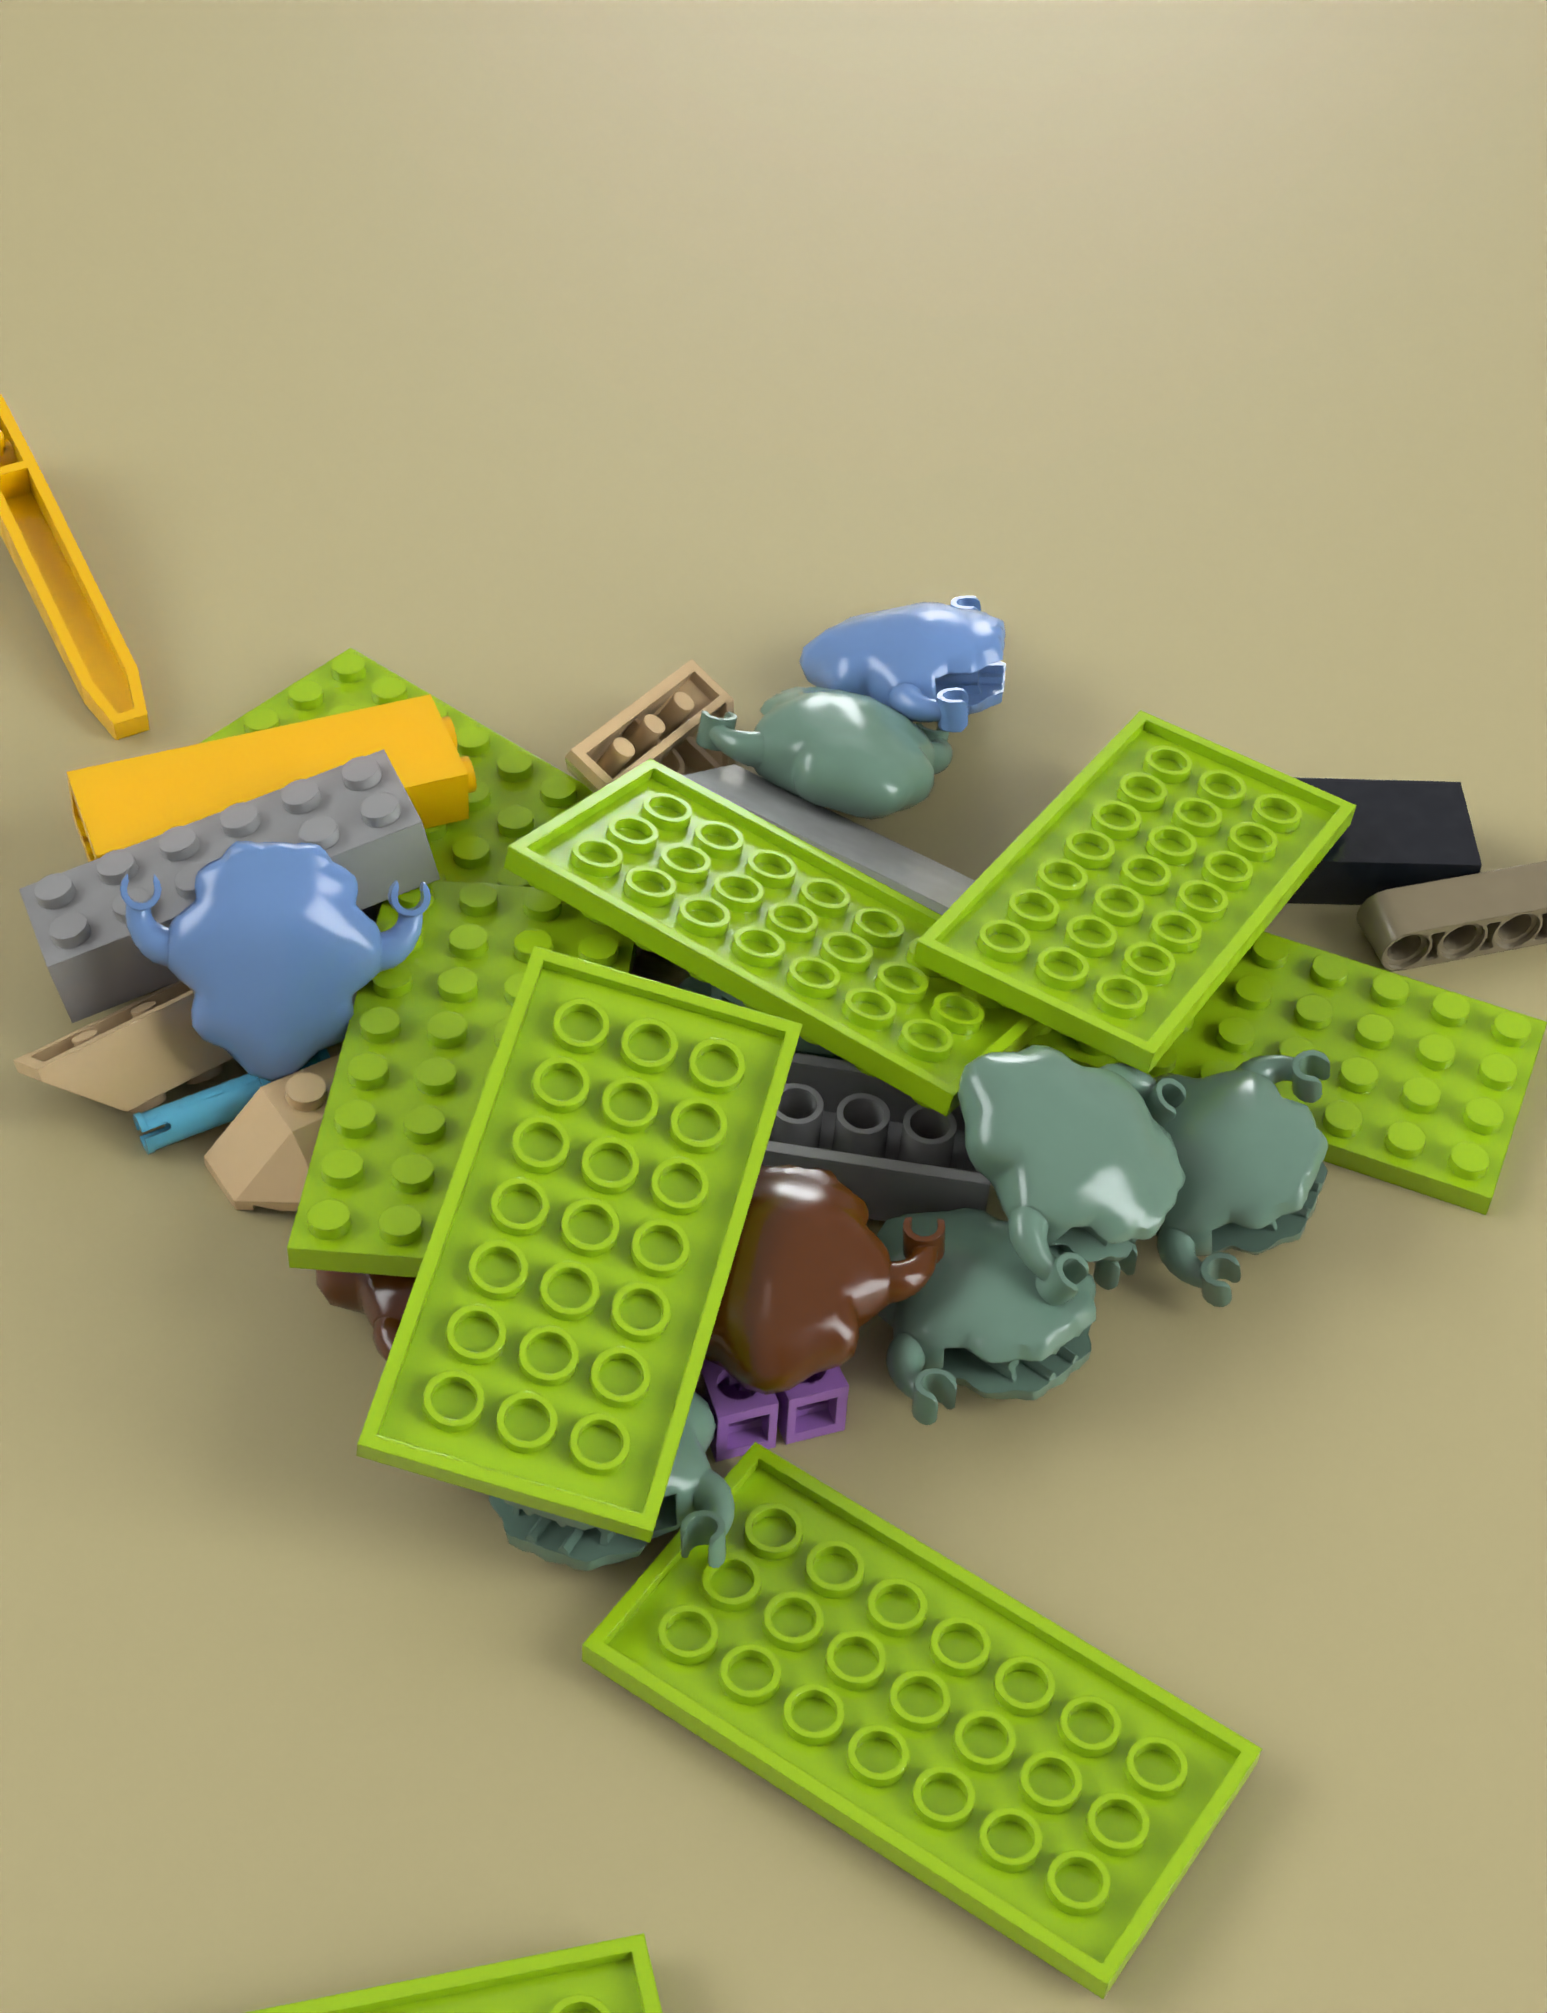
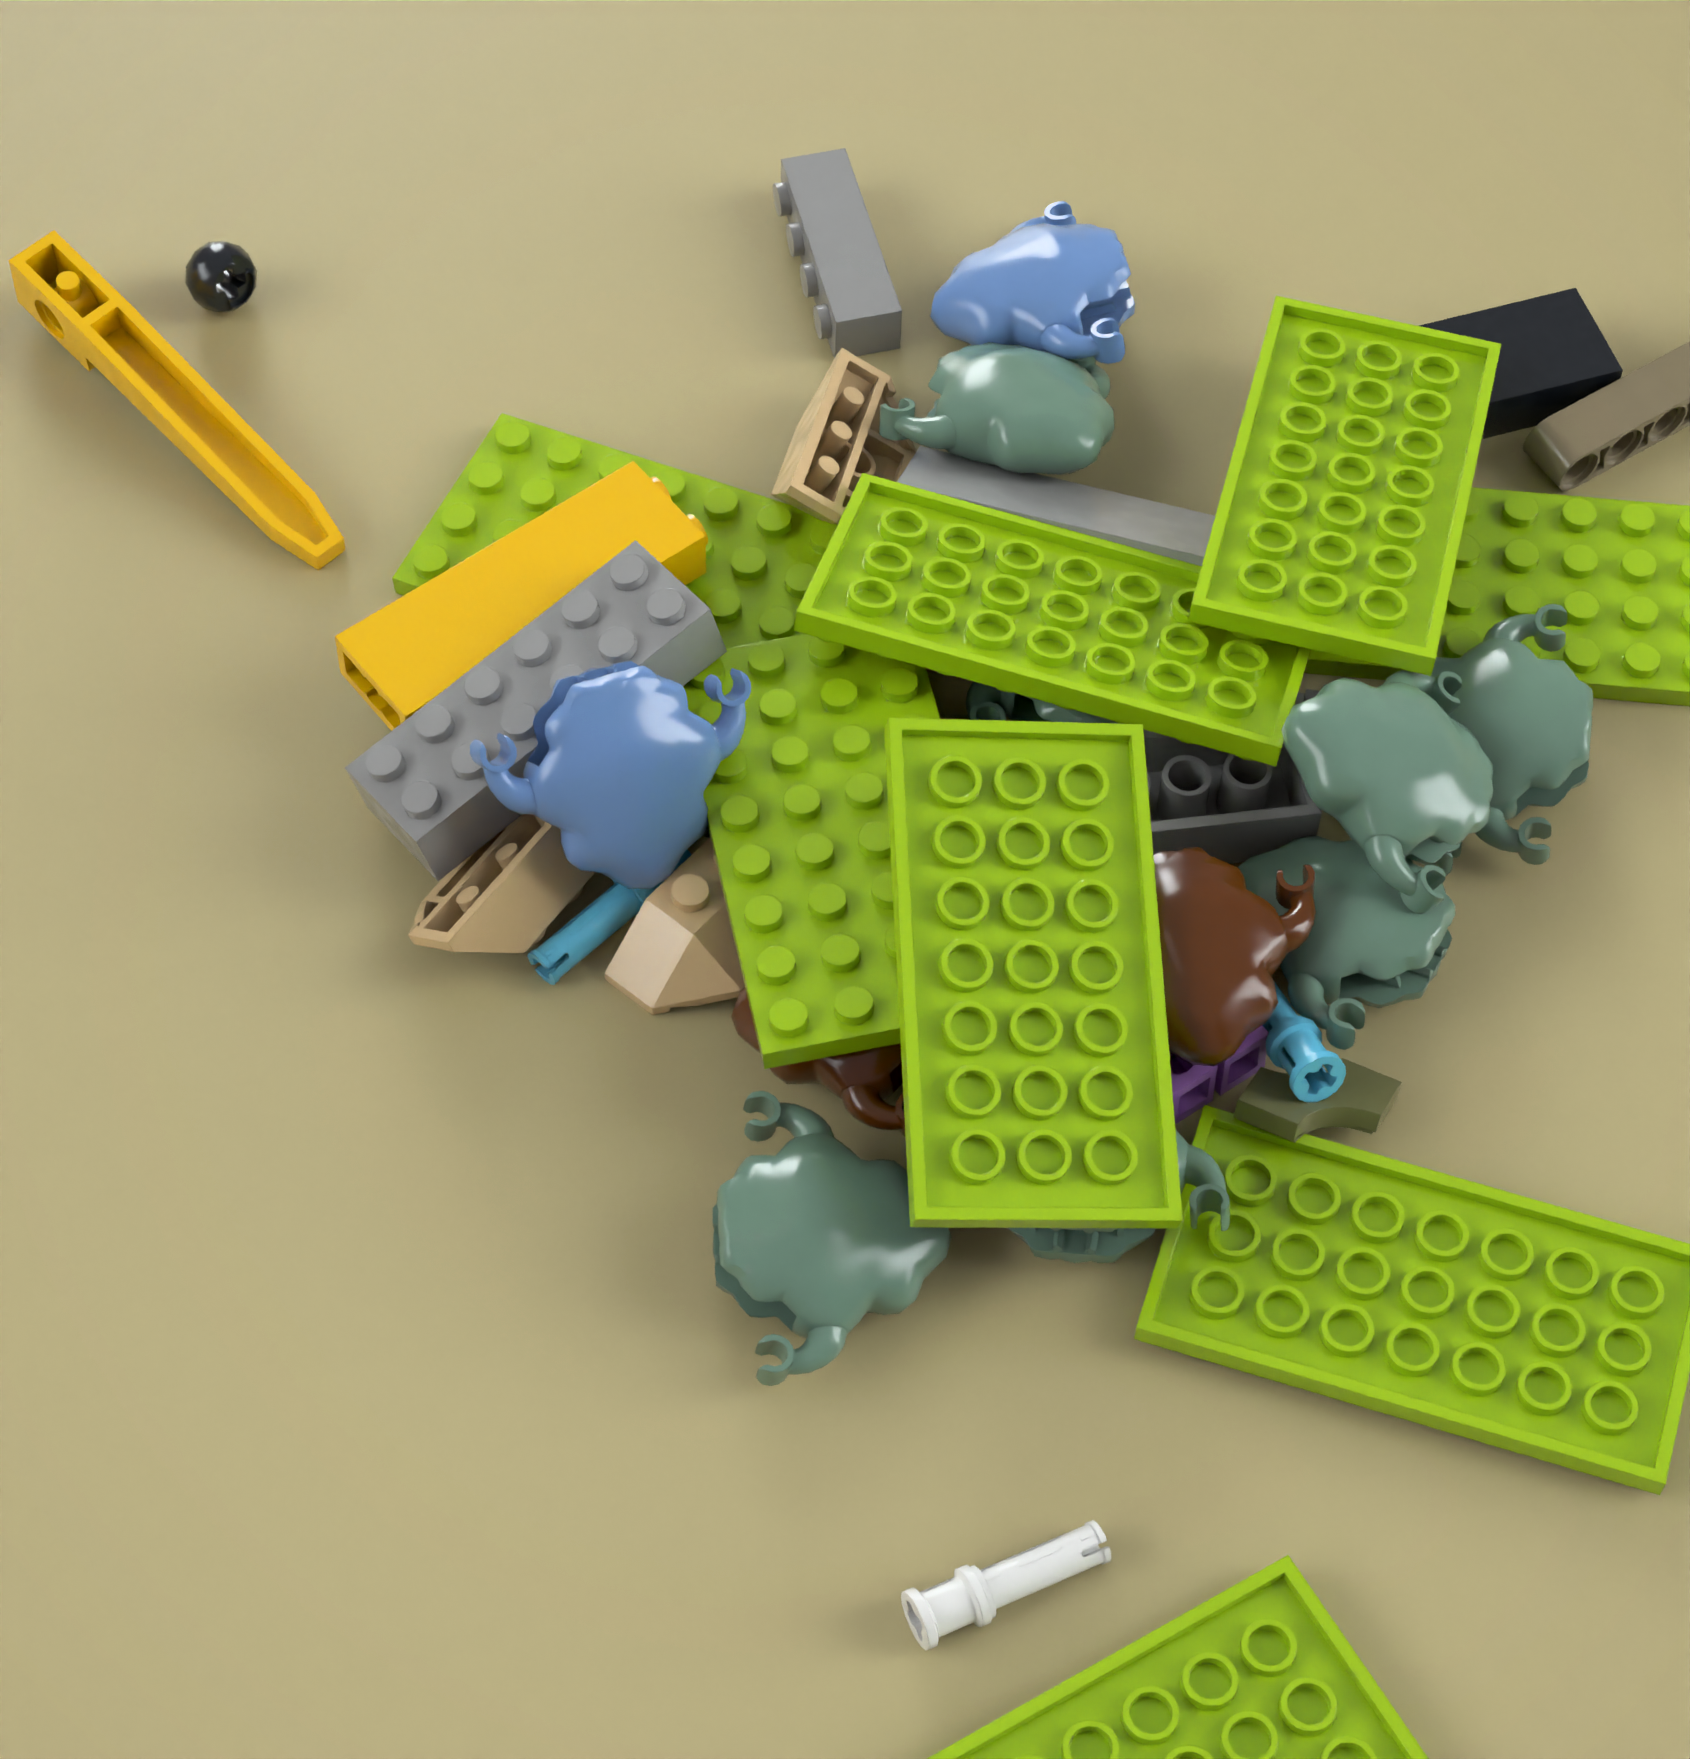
camera: 15 degrees left, 10 degrees up
none -> black piece [185,241,257,313]
none -> sand green piece [712,1091,951,1386]
none -> light grey brick [773,148,902,359]
none -> white pin [901,1520,1111,1650]
none -> olive tile [1233,1058,1402,1143]
none -> medium azure pin [1262,980,1346,1103]

